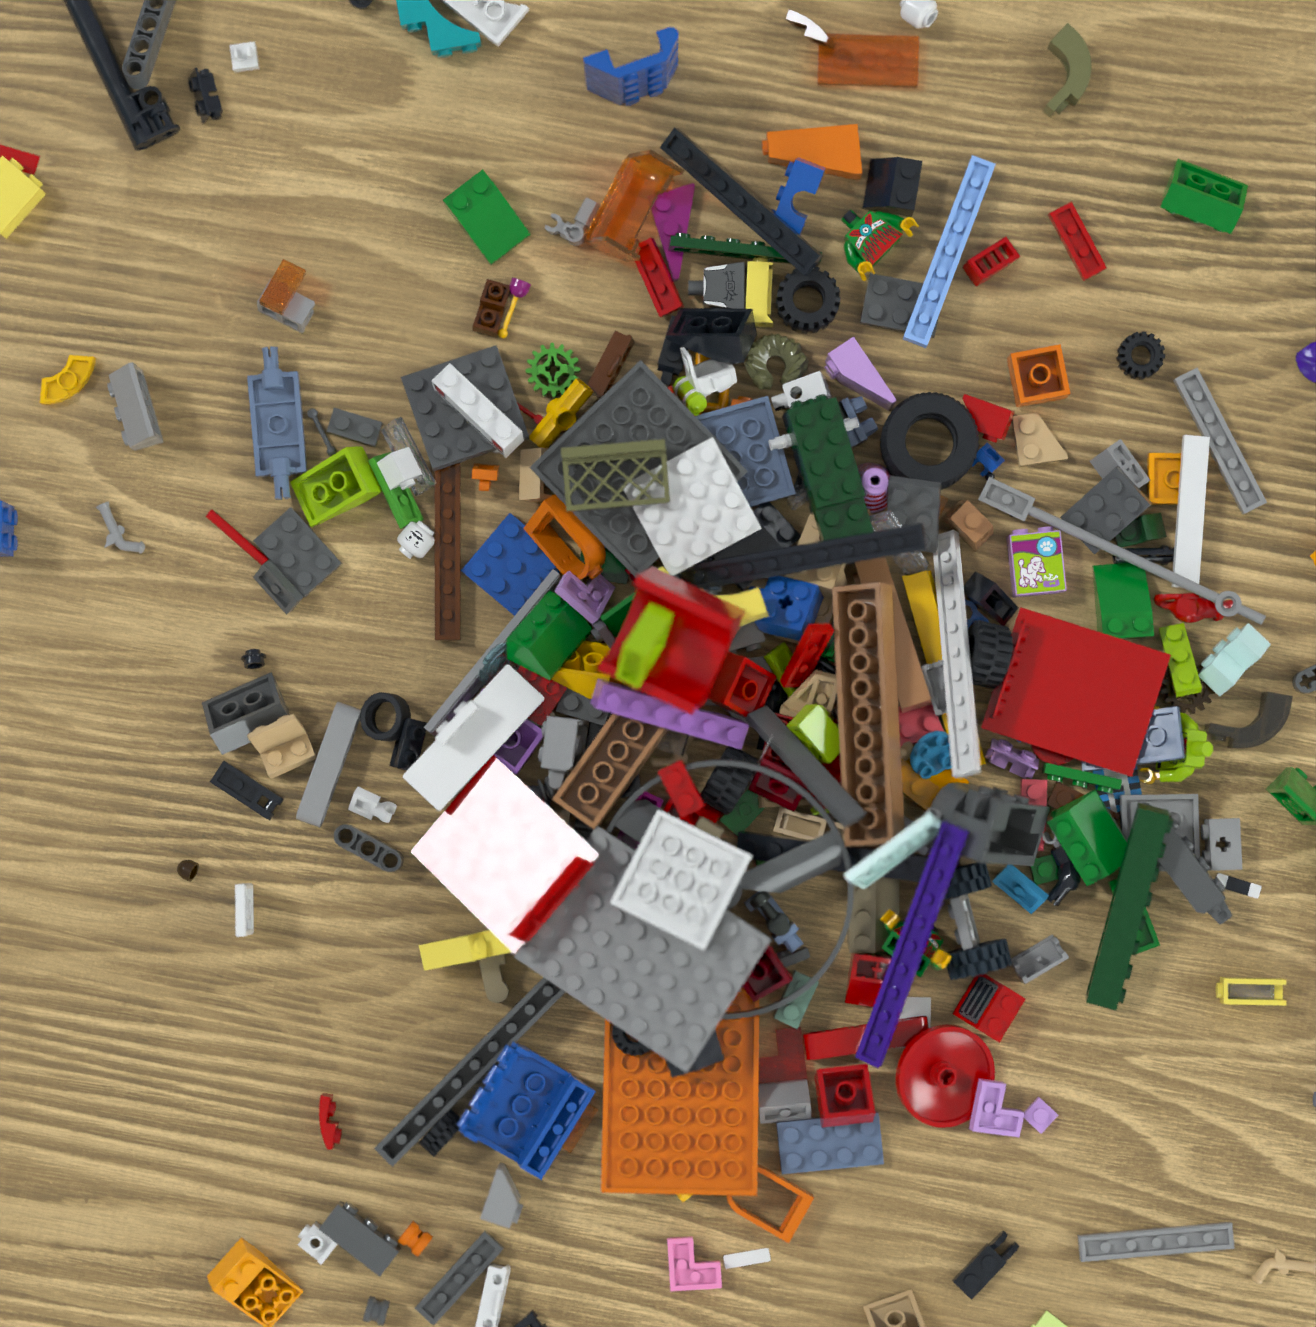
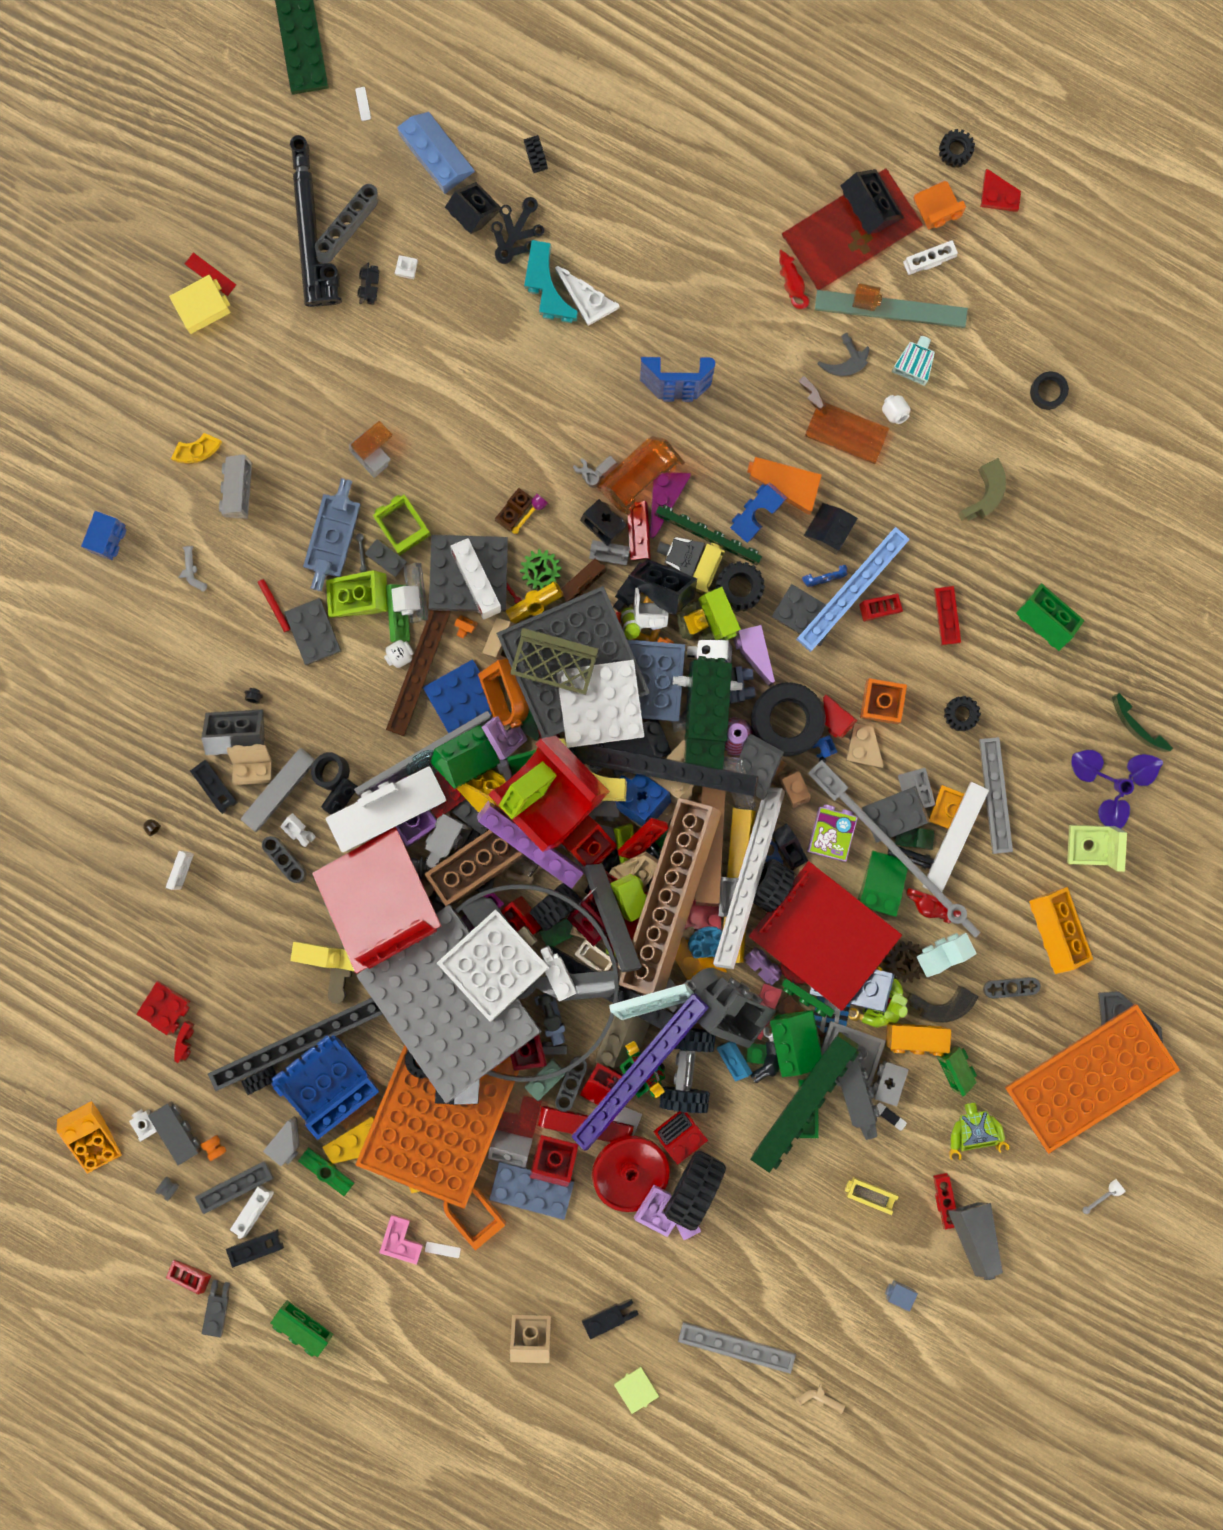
camera: 20 degrees right, 0 degrees up
dark grey plate [253,560,303,615] -> none
green slope [443,169,531,265] -> none
red plate [658,759,705,818] -> none
black plate [660,127,823,276] -> none
torso [841,209,919,281] -> none
light grey hinge [1011,934,1069,984] -> none
lime plate [1159,623,1202,697] -> none
none -> red plate [136,981,191,1035]
none -> green piece [298,1147,355,1196]
none -> yellow wing [322,1116,374,1164]
none -> lime window [372,494,431,556]
none -> white hinge [540,946,578,1001]
none -> dark grey beam [555,1056,587,1112]
none -> black brick [580,499,626,546]
none -> light grey hinge [589,540,630,566]
none -> black tyre [665,1151,726,1231]
none -> yellow tile [683,609,709,634]
none -> lime window [698,587,741,640]
none -> blue piece [802,565,848,587]
none -> light orange brick [886,1023,951,1056]

